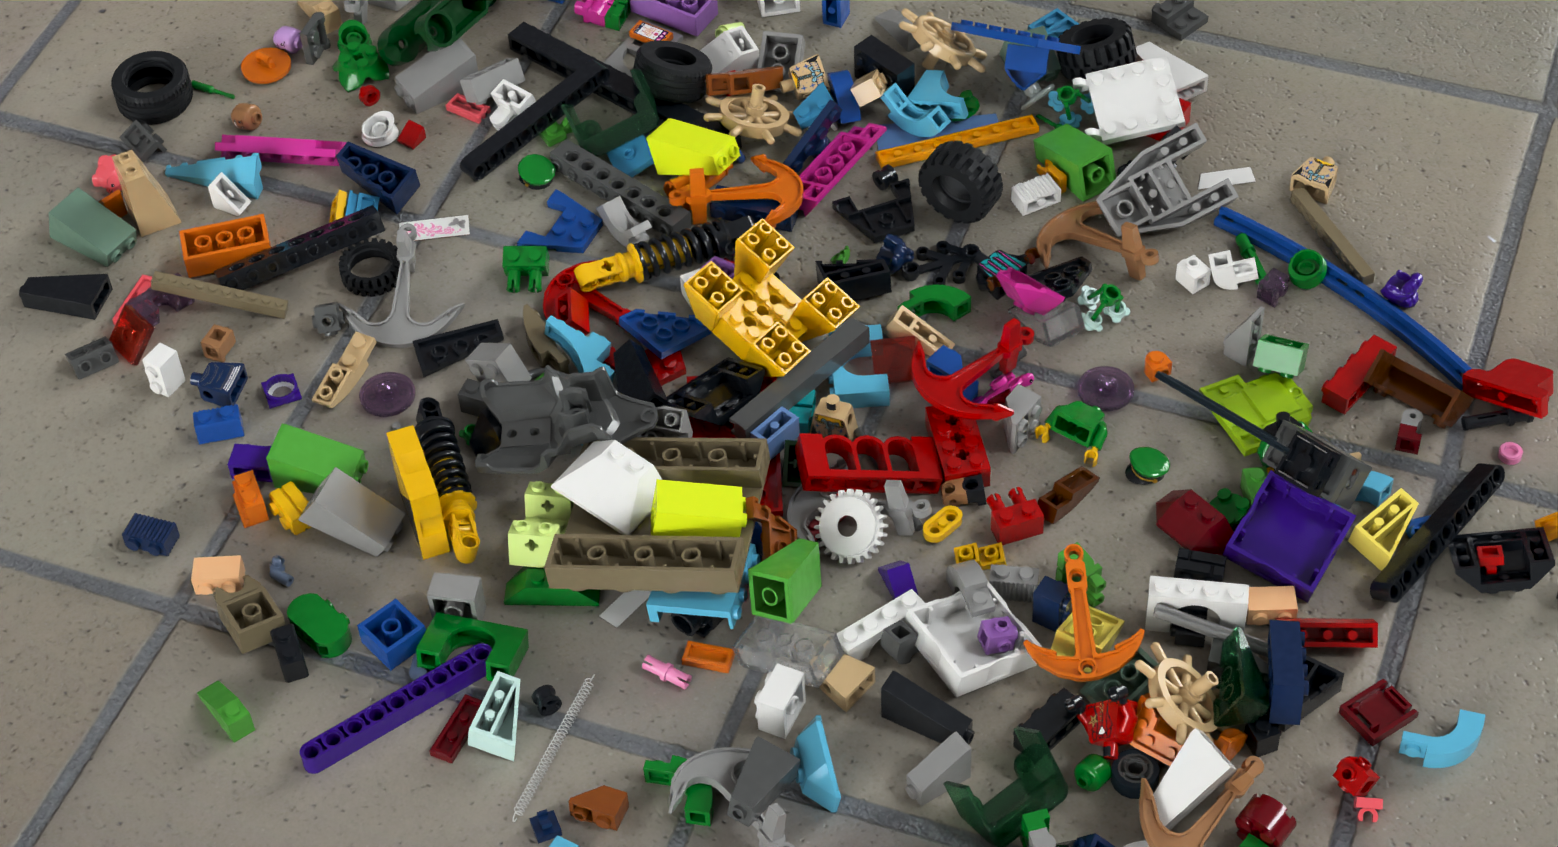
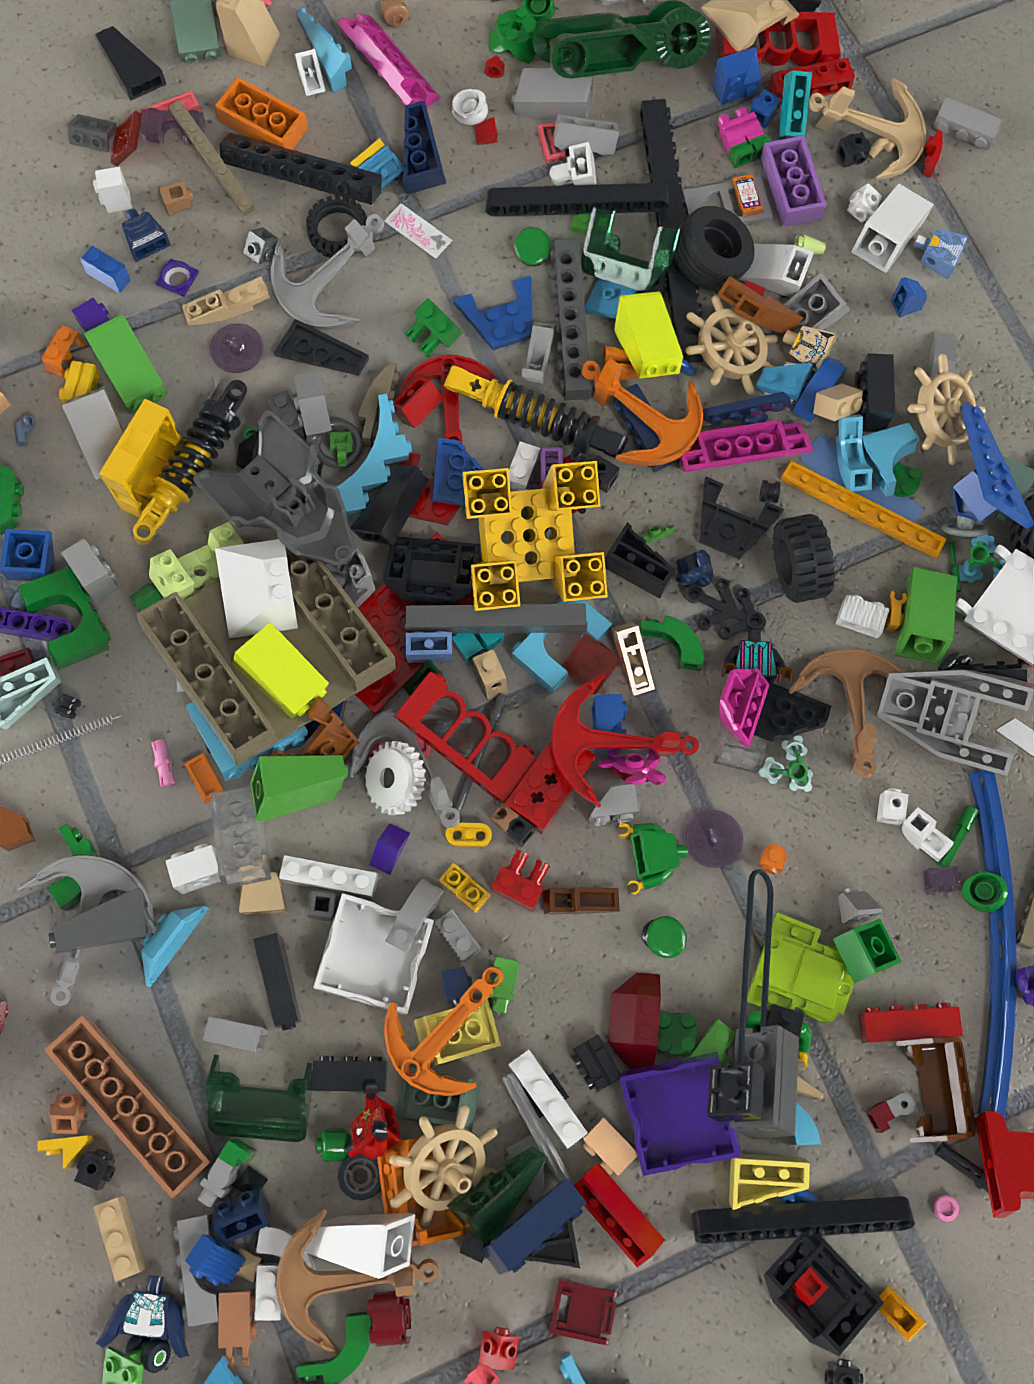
camera: 40 degrees right, 25 degrees up
medium lavender brick [977,616,1018,655] -> none

